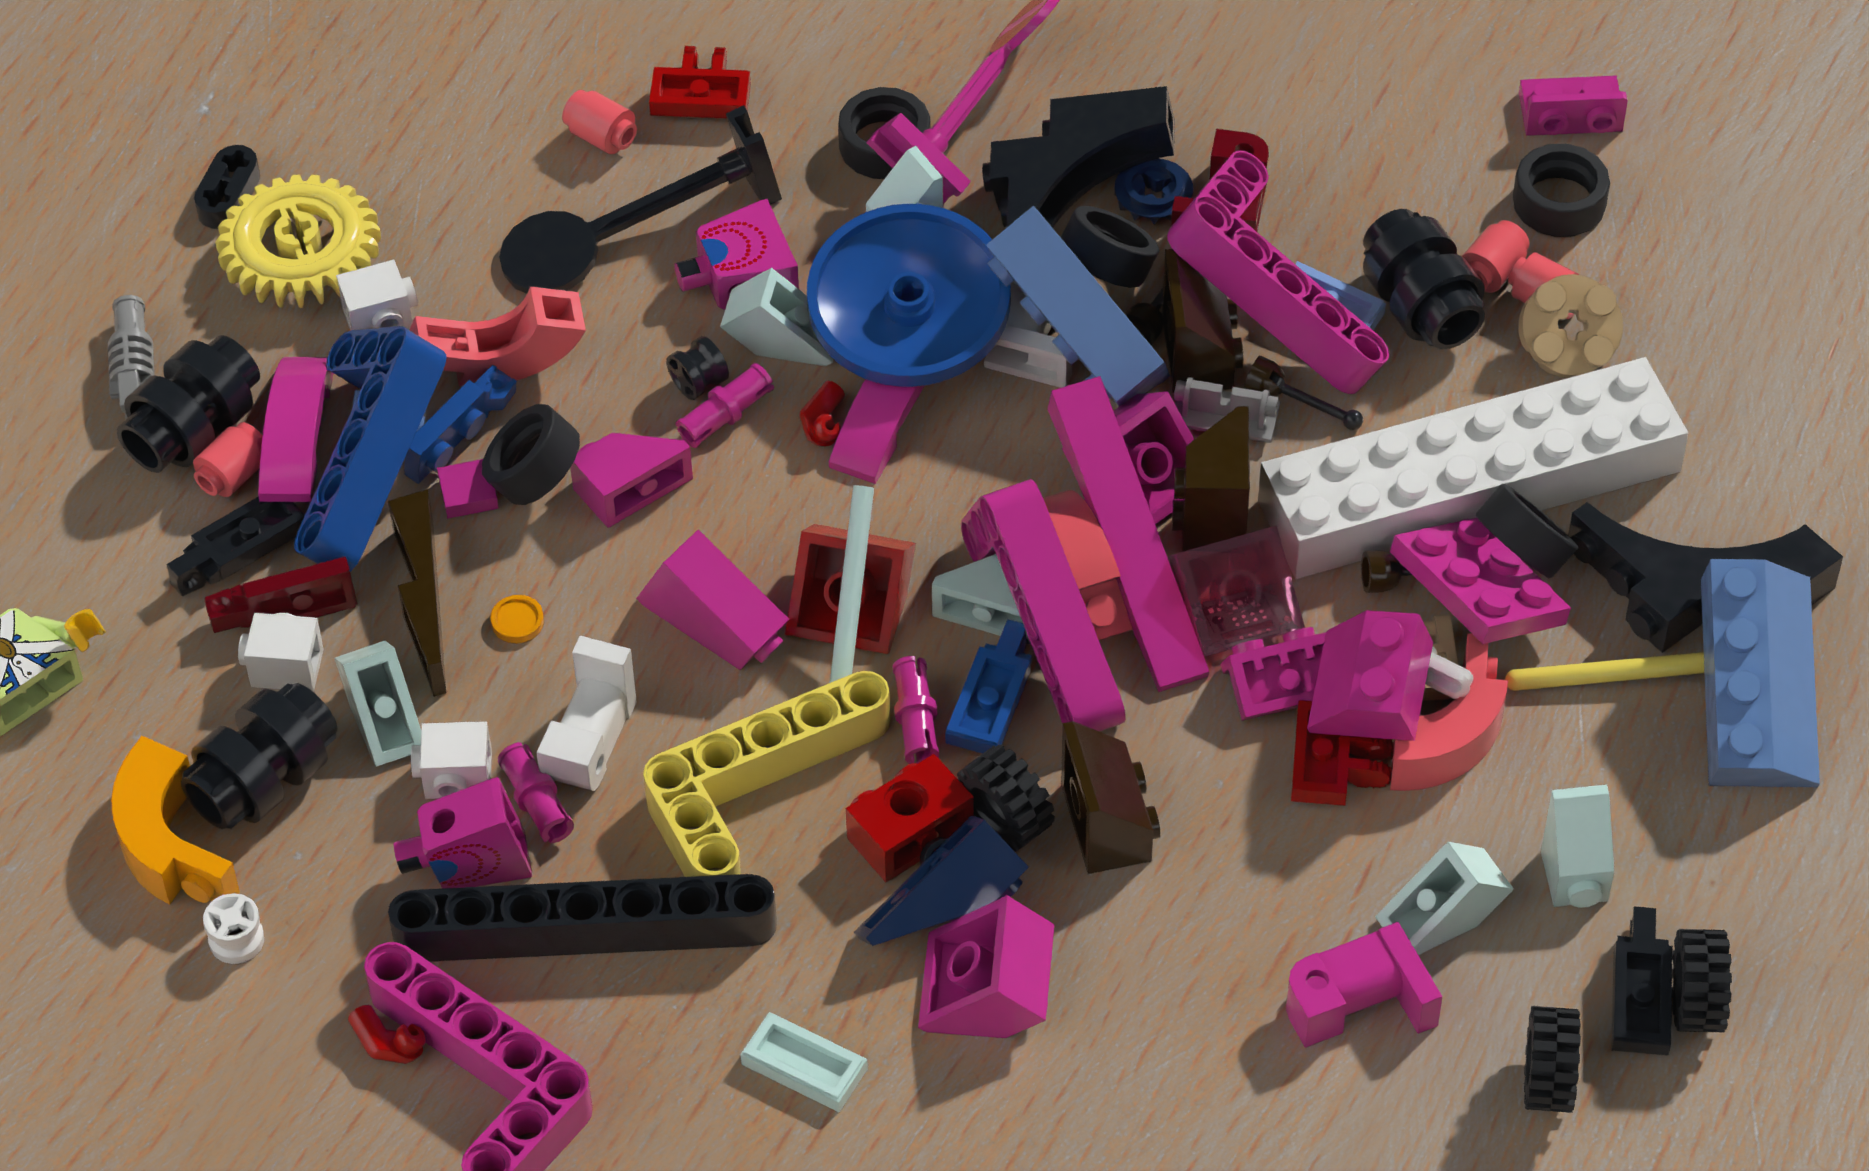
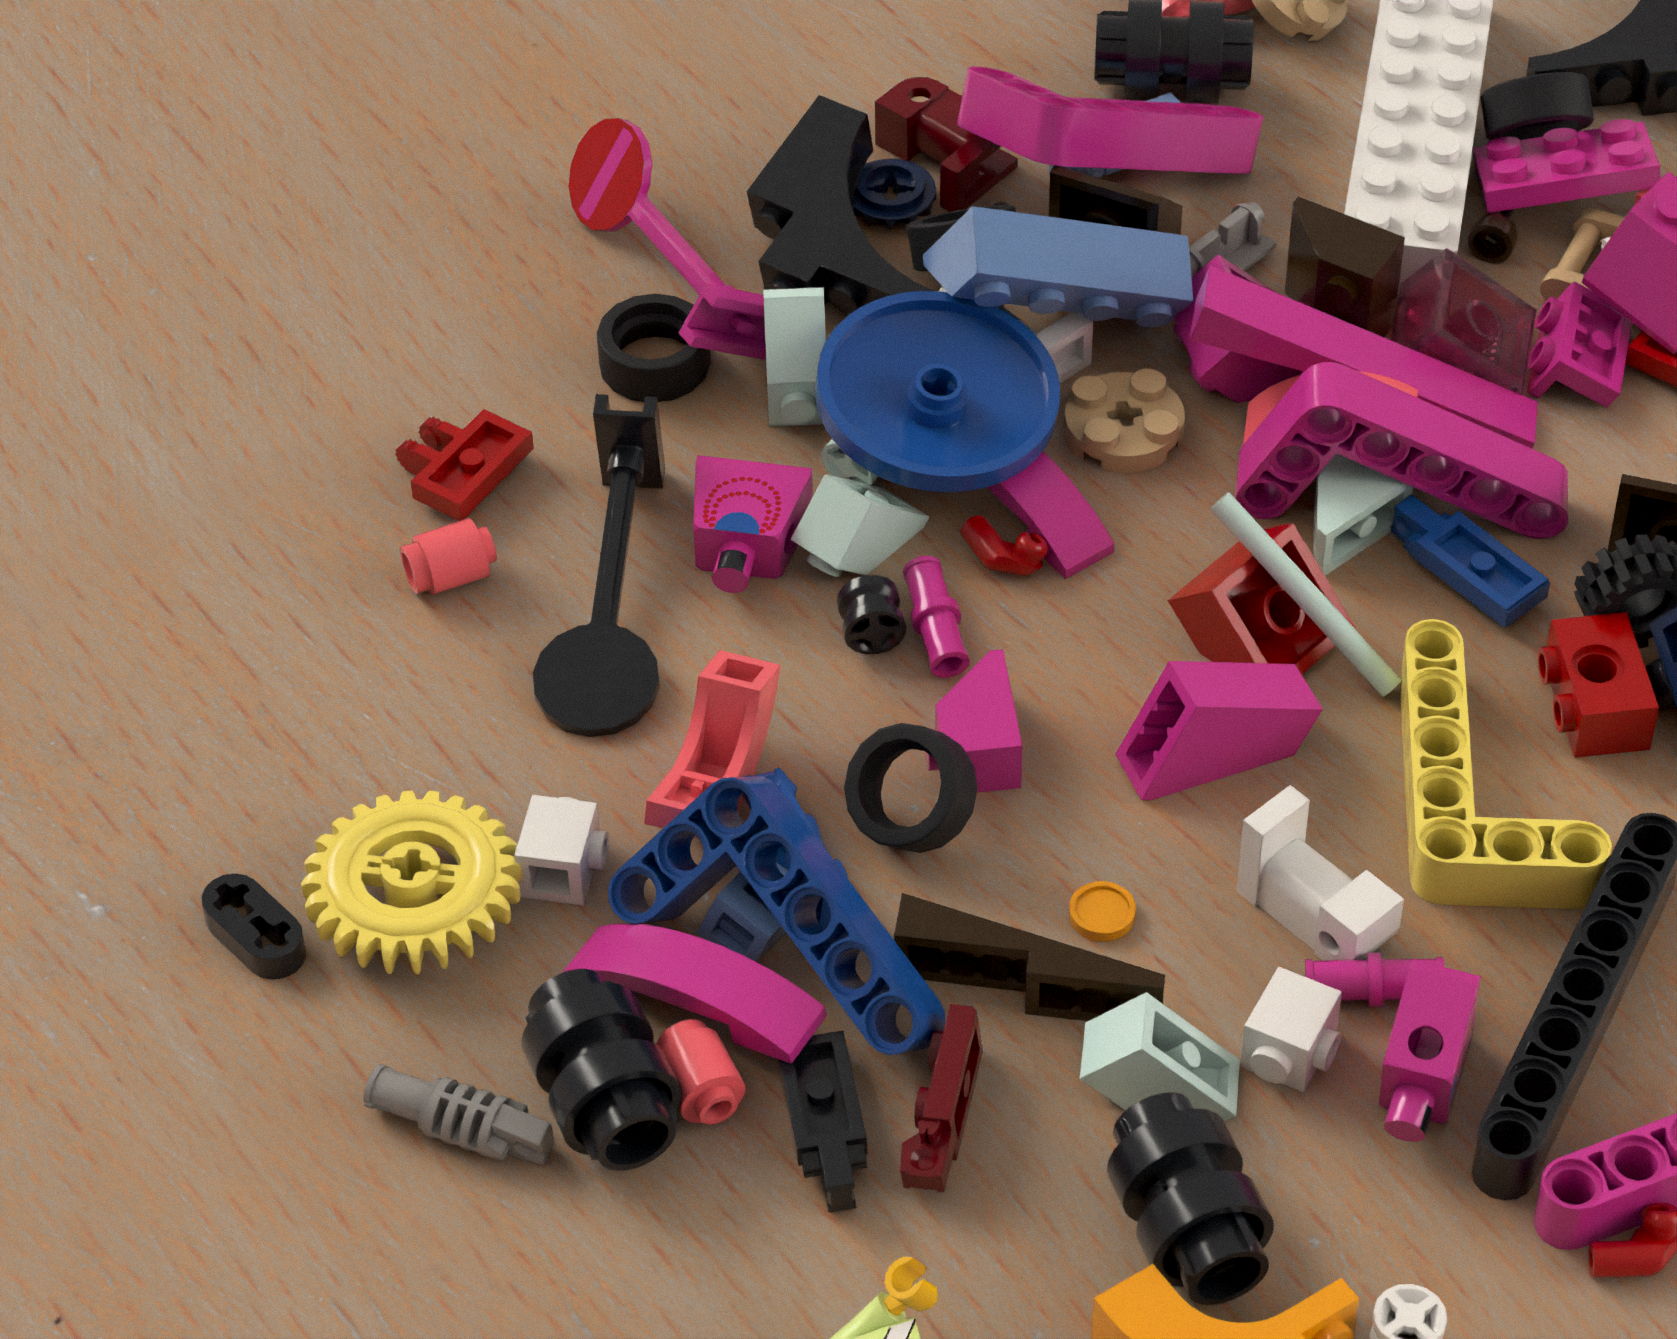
camera: 60 degrees left, 5 degrees down
white brick [238,613,324,692] -> none
dark pink tile [437,459,498,519] -> none
dark pink pin [892,656,940,764] -> none
hinge [1243,355,1363,430] -> none
none -> tan plate [1064,368,1185,473]

